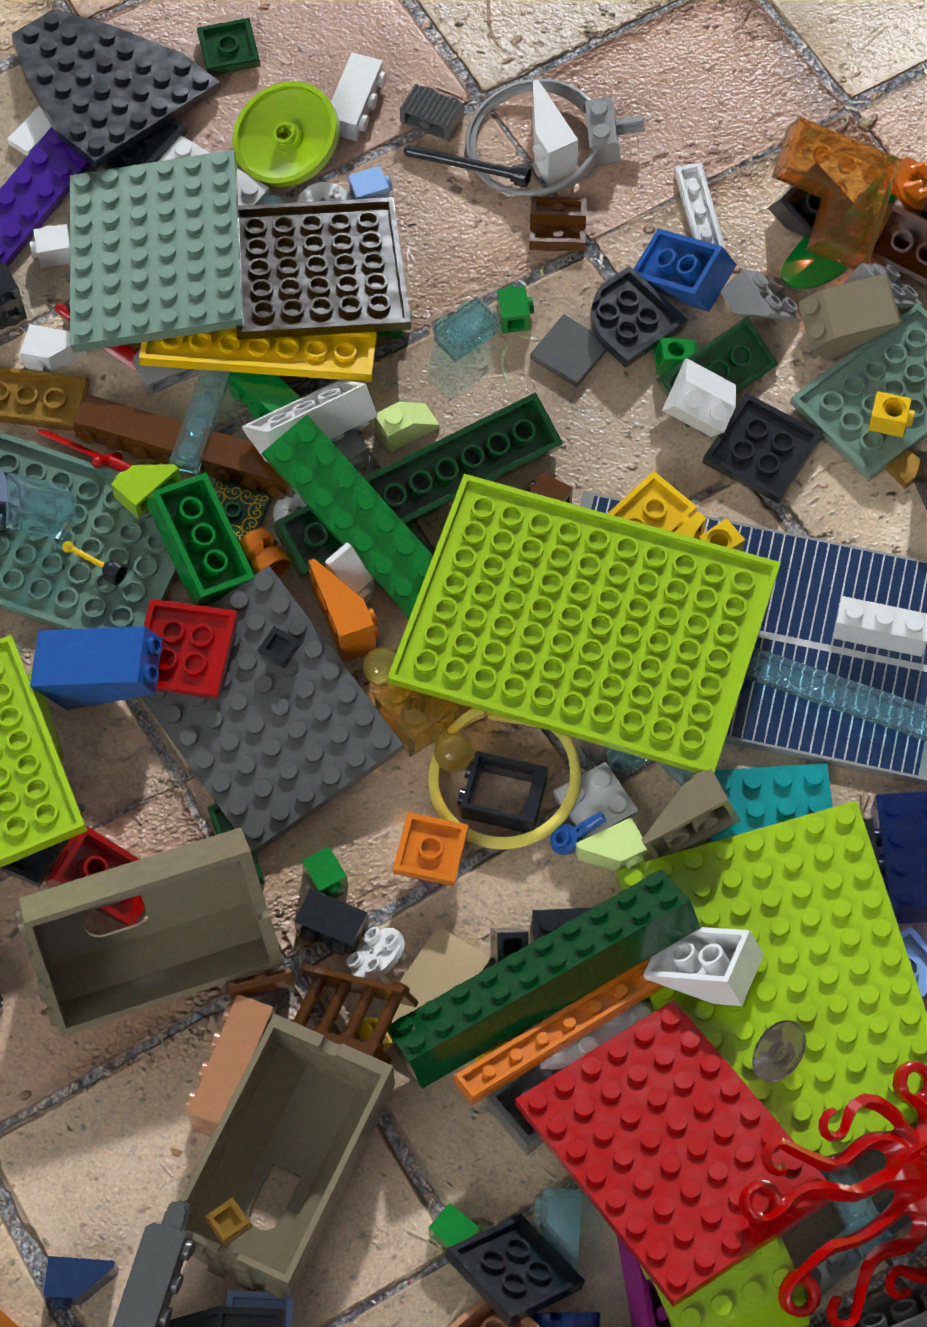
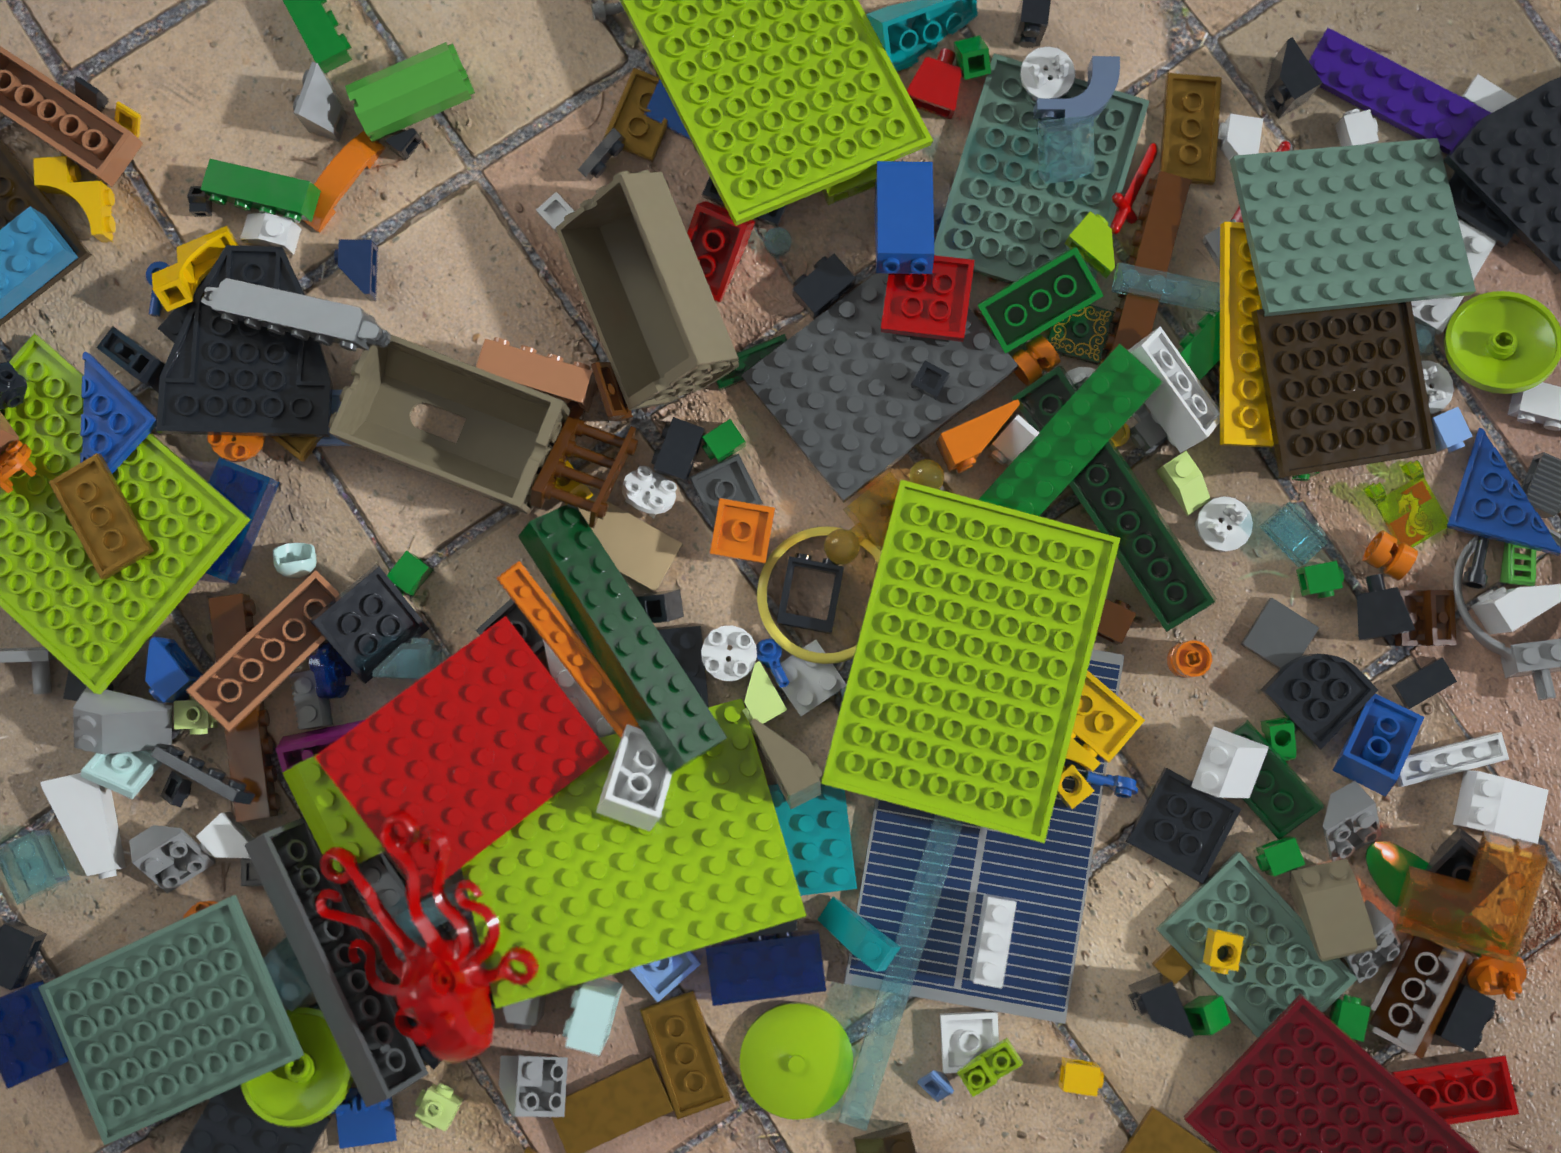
camera: 85 degrees right, 20 degrees up
black hinge [62,541,128,586] -> none
pearl gold tile [204,1197,252,1247] -> none
dish [752,1020,806,1082] -> none
none -> white plate [536,192,575,232]
none -> dark grey tile [689,454,763,528]
none -> white plate [701,625,757,681]
none -> clear light blue tile [764,227,791,256]
none -> black brick [792,254,856,320]
none -> teal slope [817,896,901,972]
none -> blue plate [1084,771,1138,798]
none -> orange wheel [1167,640,1212,678]
none -> white plate [1195,496,1253,552]
none -> green brick [1256,836,1306,876]
none -> black torso [1357,574,1416,641]
none -> orange wheel [1362,530,1418,581]
none -> clear neon green flag [1363,460,1449,547]
none -> black tile [1392,657,1457,709]
none -> blue tile [1447,428,1561,556]
none -> white slope [1453,770,1548,845]
none -> bright green slope [1500,543,1536,586]

